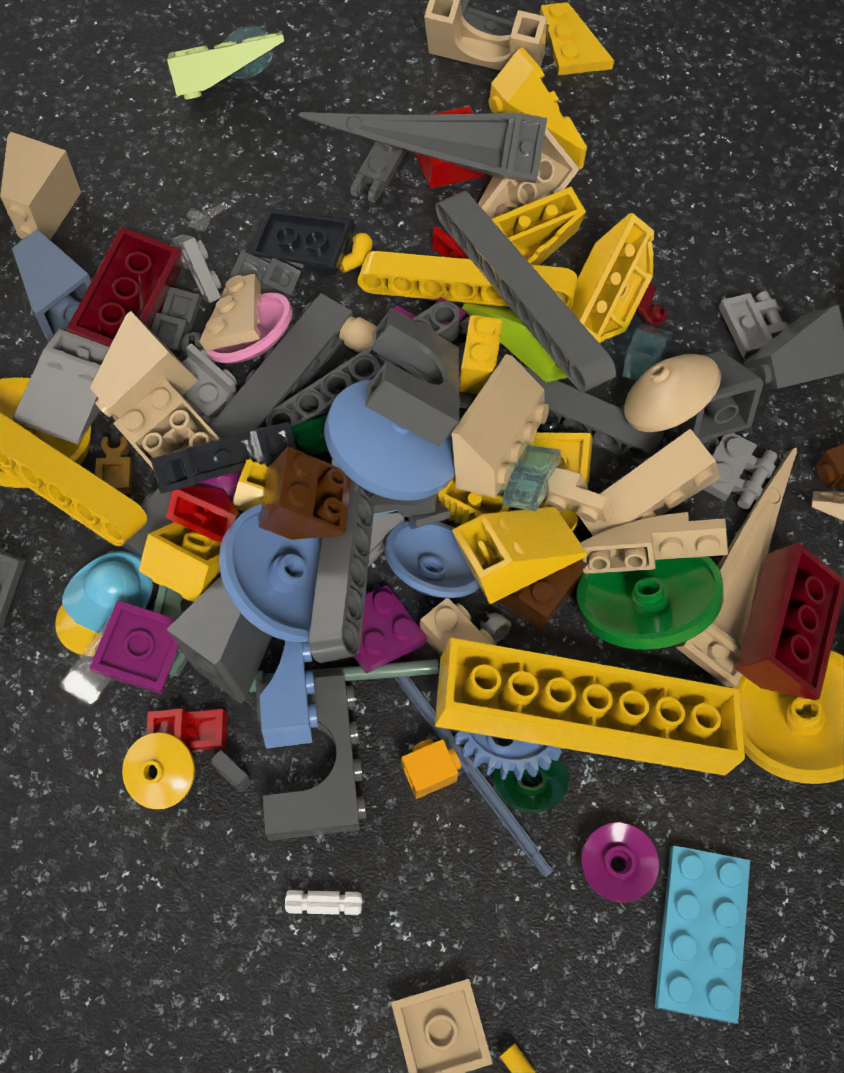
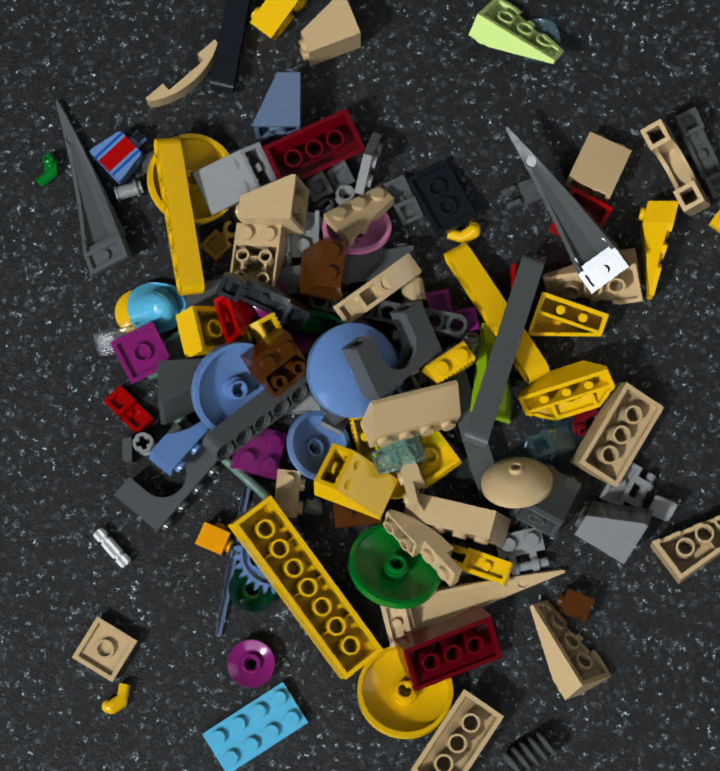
camera: 50 degrees right, 15 degrees up
yellow dish [122,733,195,809] -> none
clear hand [187,202,228,231] -> none
none -> light grey bush [132,432,156,456]
none -> reddish brown slope [297,239,349,301]
none -> tan slope [333,253,422,324]
none -> light grey plate [335,185,357,205]
none -> yellow hinge [451,544,514,586]
none -> tan brick [565,132,632,204]
none -> tan slope [570,382,664,487]
none -> light grey slope [648,495,678,521]

